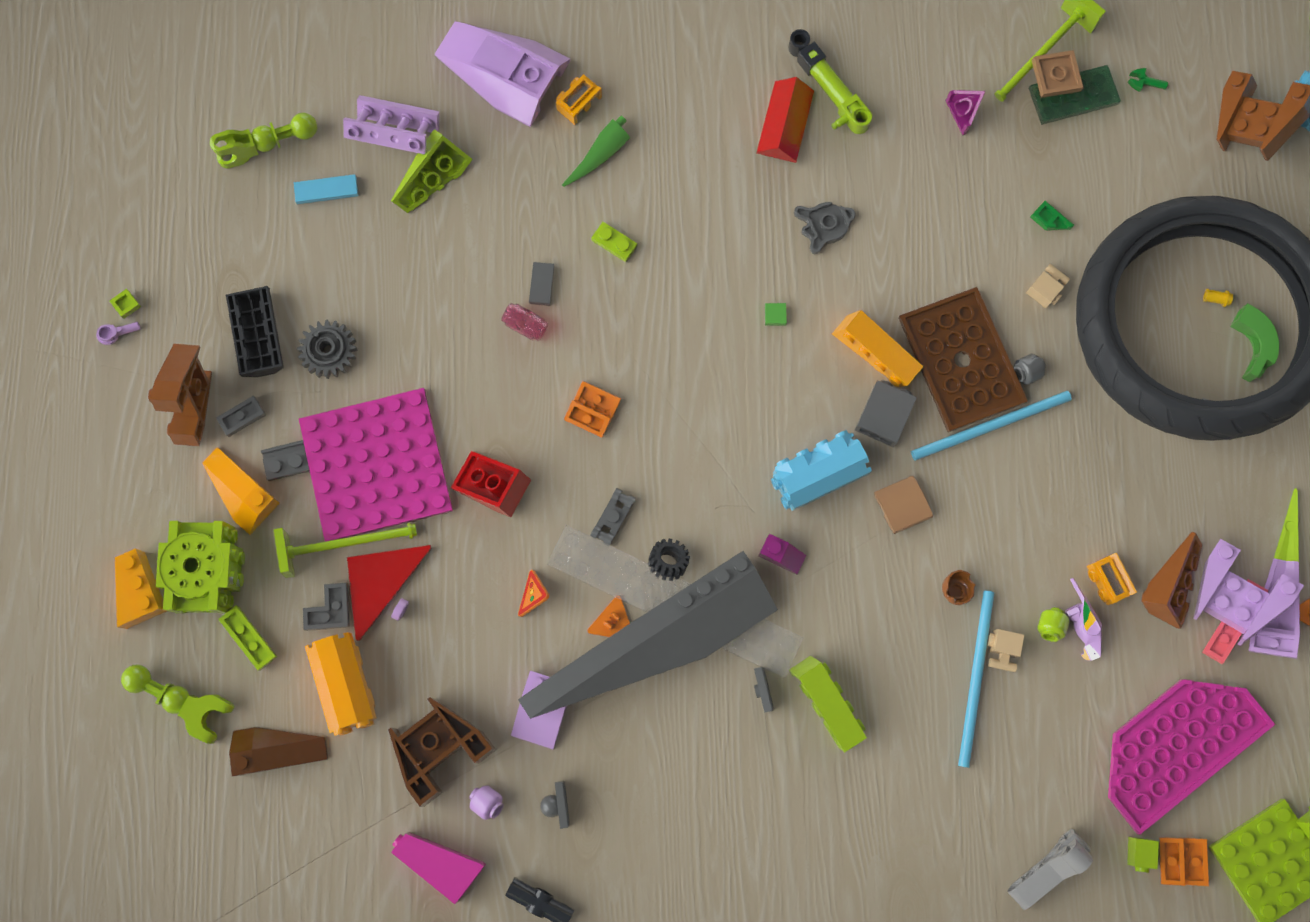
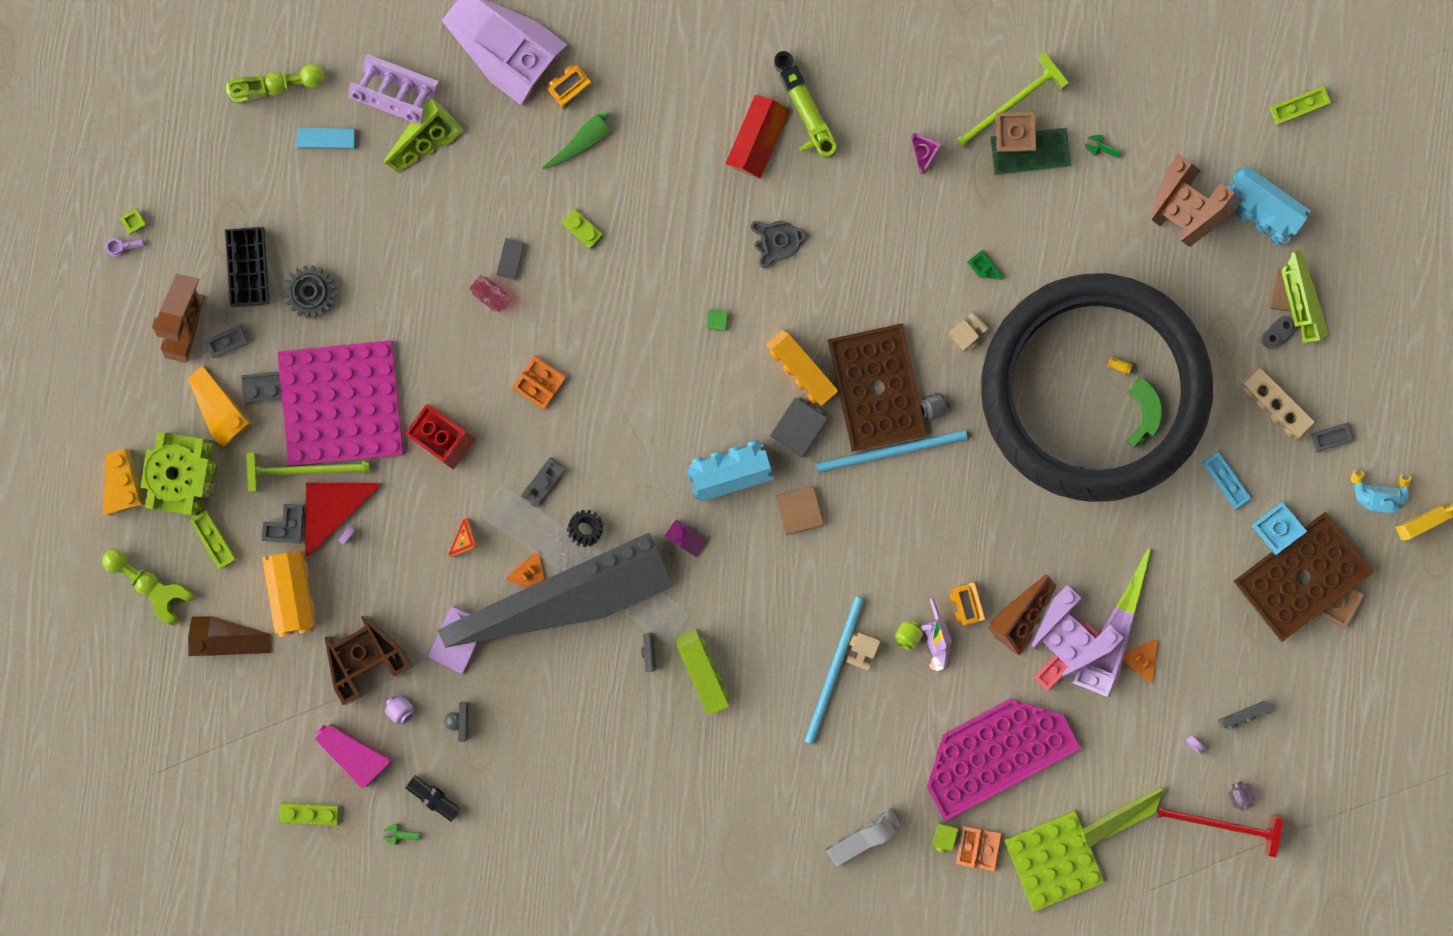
camera: 10 degrees right, 10 degrees up
dark orange hair [942,570,976,606] -> none

